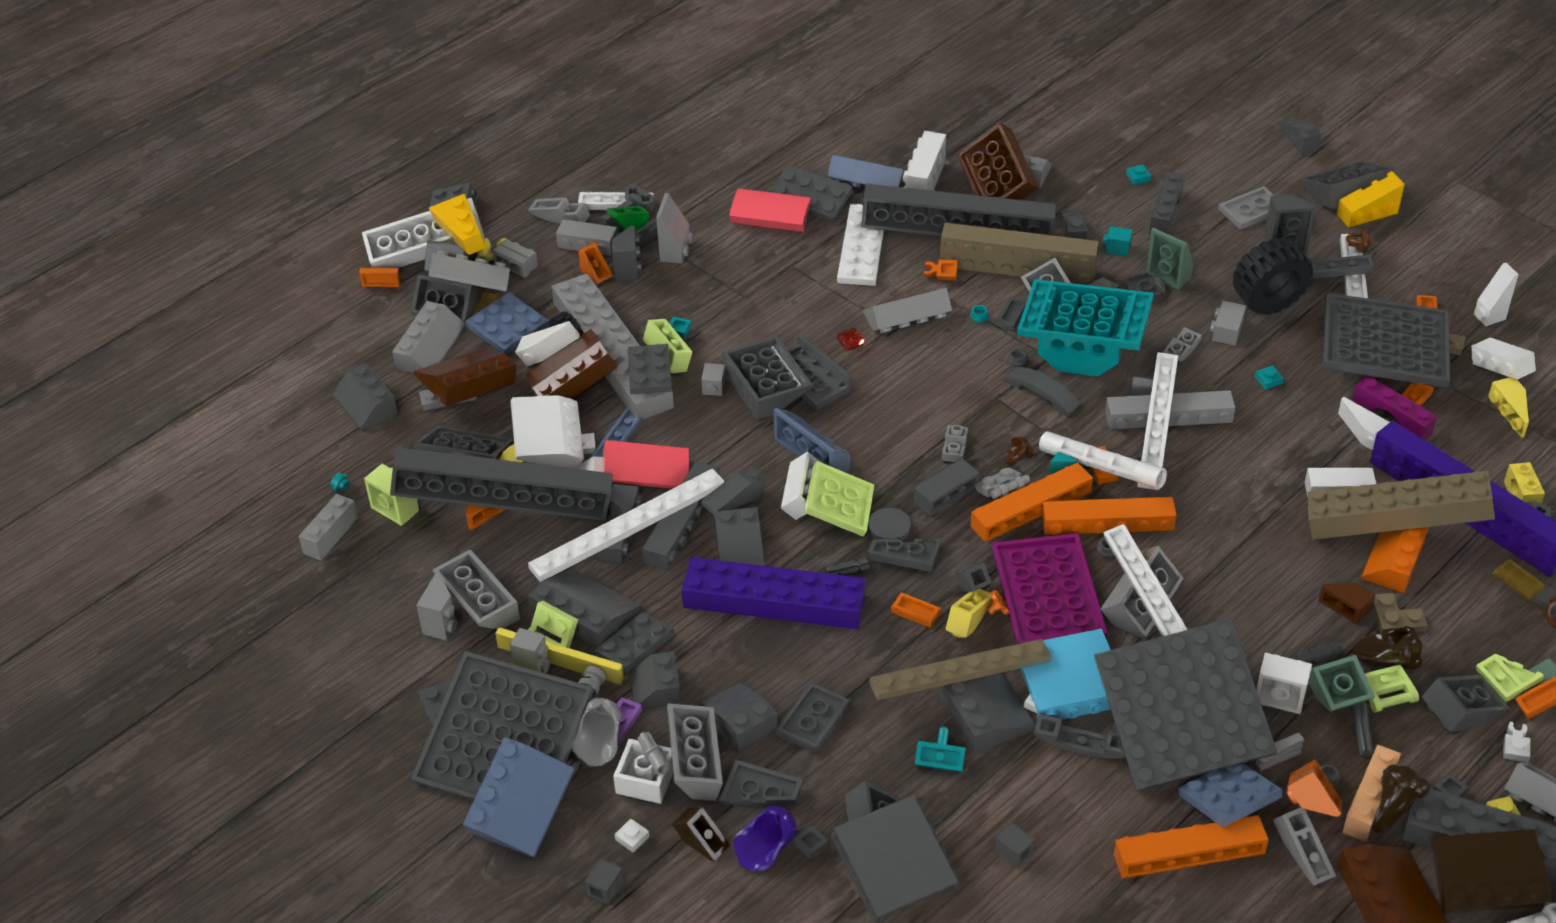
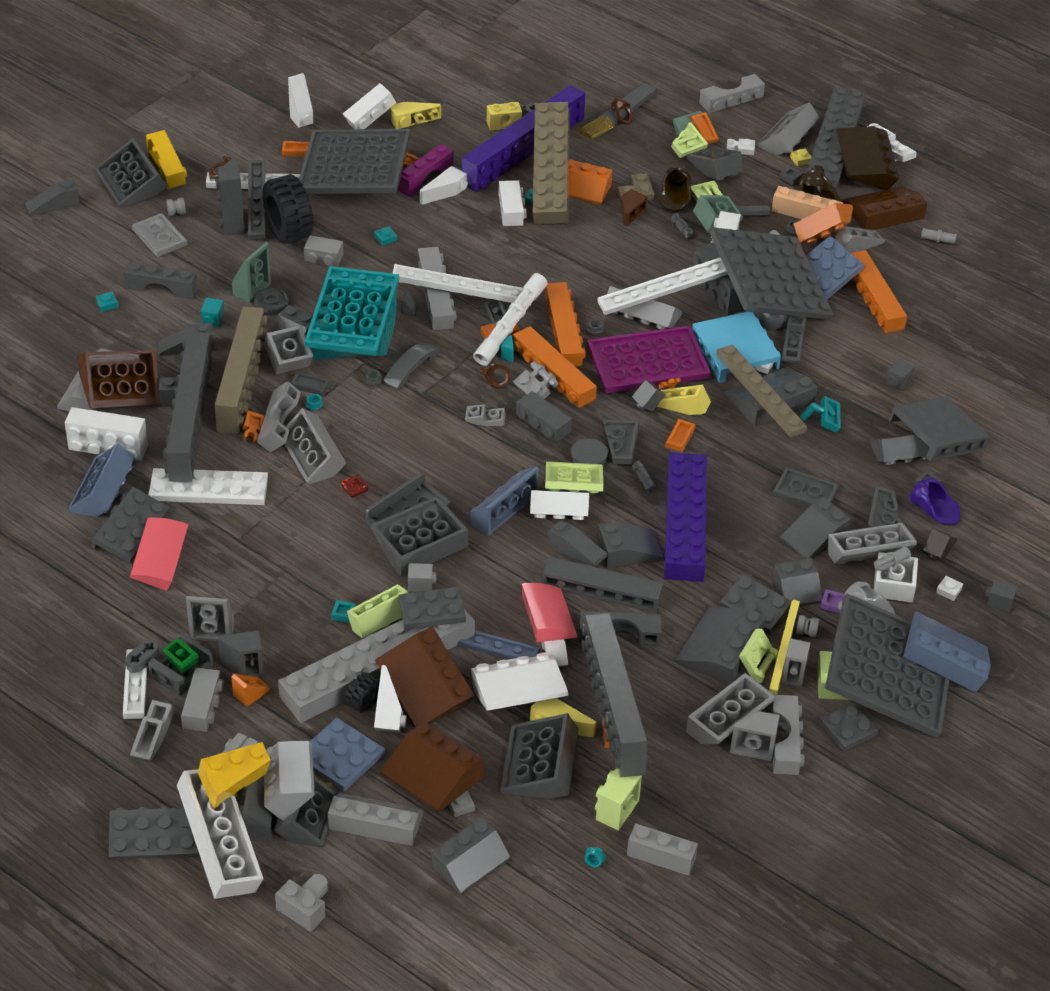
camera: 100 degrees left, 0 degrees up
orange tile [359,268,401,287] -> none
white plate [528,468,724,582] -> none
none -> light grey arch [257,381,301,453]
none -> light grey brick [275,874,328,932]
none -> light grey arch [771,695,804,775]

